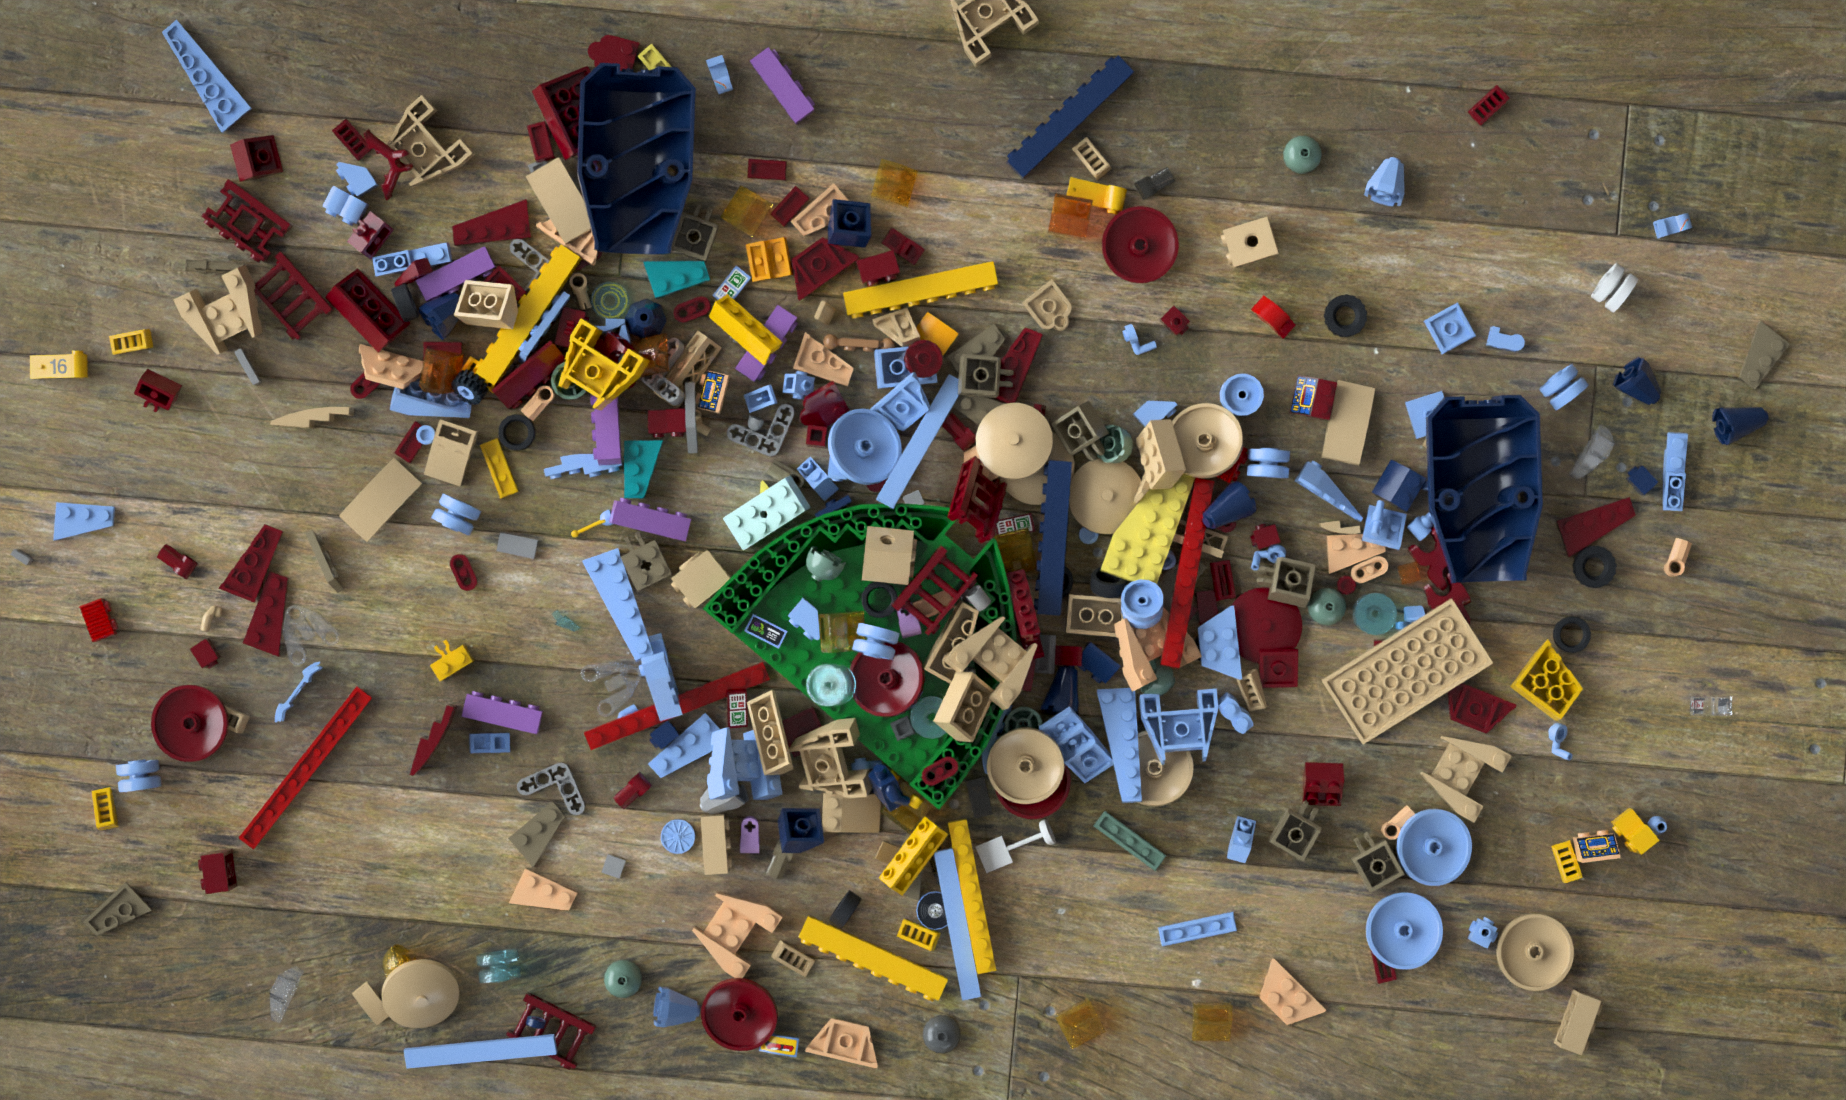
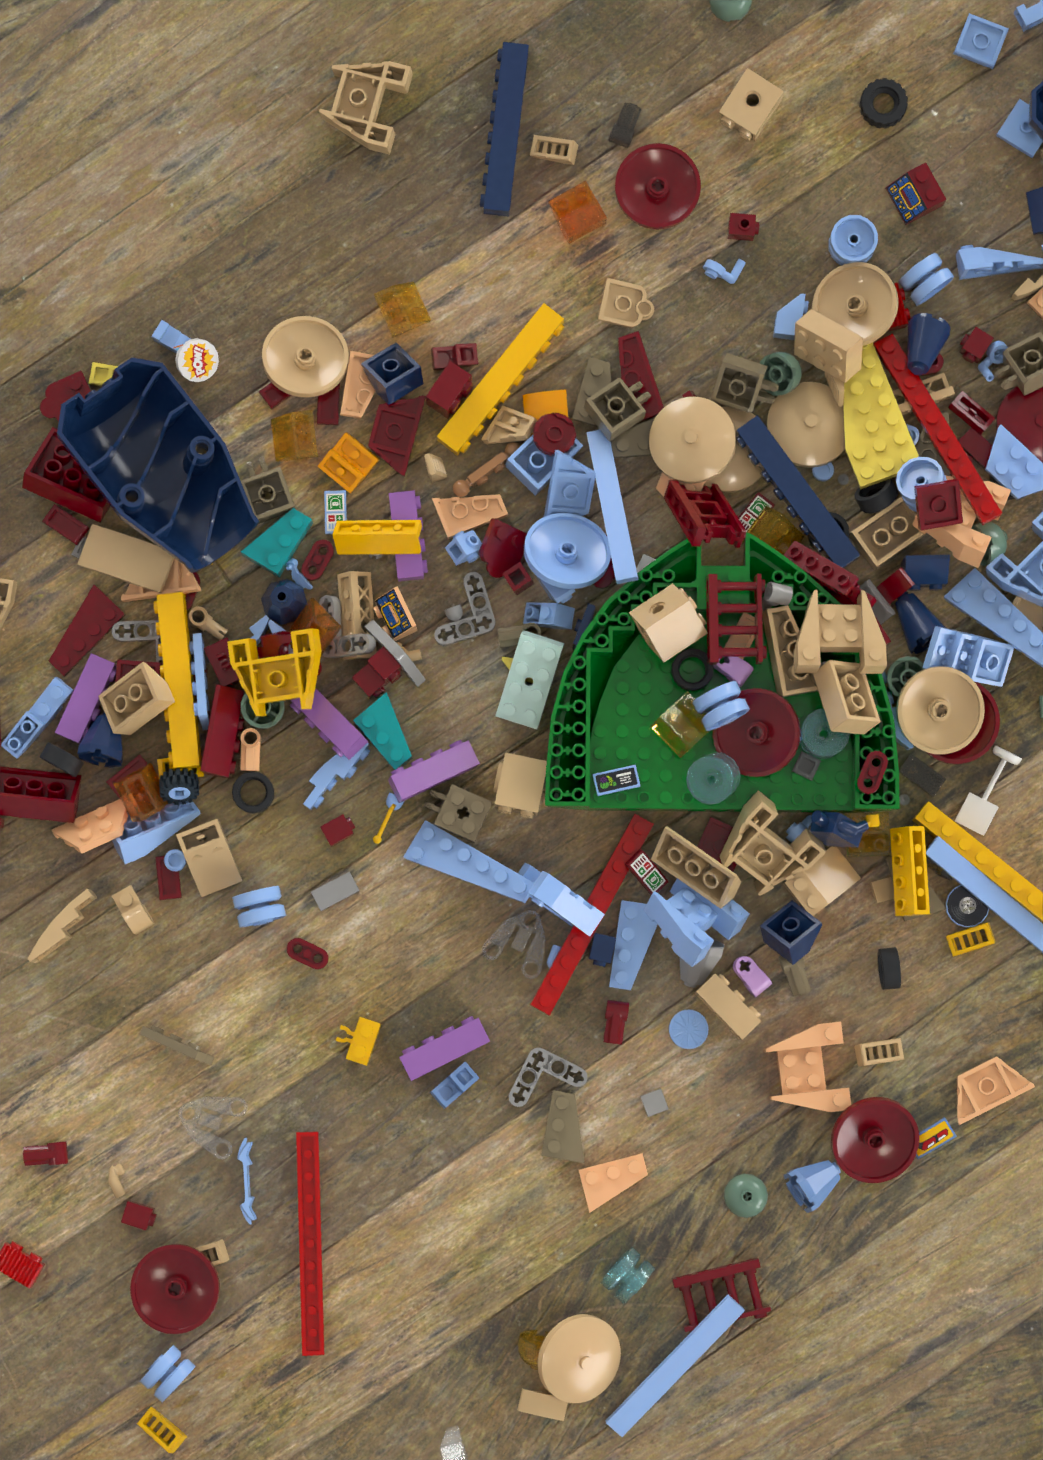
camera: 45 degrees left, 5 degrees down
dark red brick [198,849,238,894] -> none
dark red wing [218,524,283,603] -> none
dark red wing [243,571,289,657] -> none
tan slope [339,458,422,542] -> none
dark red plate [350,373,381,399] -> none
dark red slope [394,258,433,287] -> none
dark red slope [409,704,457,776] -> none
yellow tile [480,438,519,499] -> none
dark blue tile [526,1016,546,1029] -> none
clear light blue bar [552,610,580,632] -> none
clear light blue tile [591,282,629,319] -> none
light blue slope [744,384,778,413] -> none
medium lavender brick [750,47,815,124] -> none
light blue slope [788,598,820,641] -> none
yellow brick [799,915,948,1002] -> none
sand green cylinder [806,546,846,582] -> none
dark red piece [942,412,976,452] -> none
yellow door [1065,177,1127,215] -> none
red brick [1251,295,1296,339] -> none
tan slope [1322,380,1375,466] -> none
none -> tan brick [112,885,155,935]
none -> tile [175,338,219,382]
none -> tan dish [262,316,349,397]
none -> light blue piece [286,558,313,590]
none -> dark red brick [320,814,356,847]
none -> dark red tile [914,479,963,531]

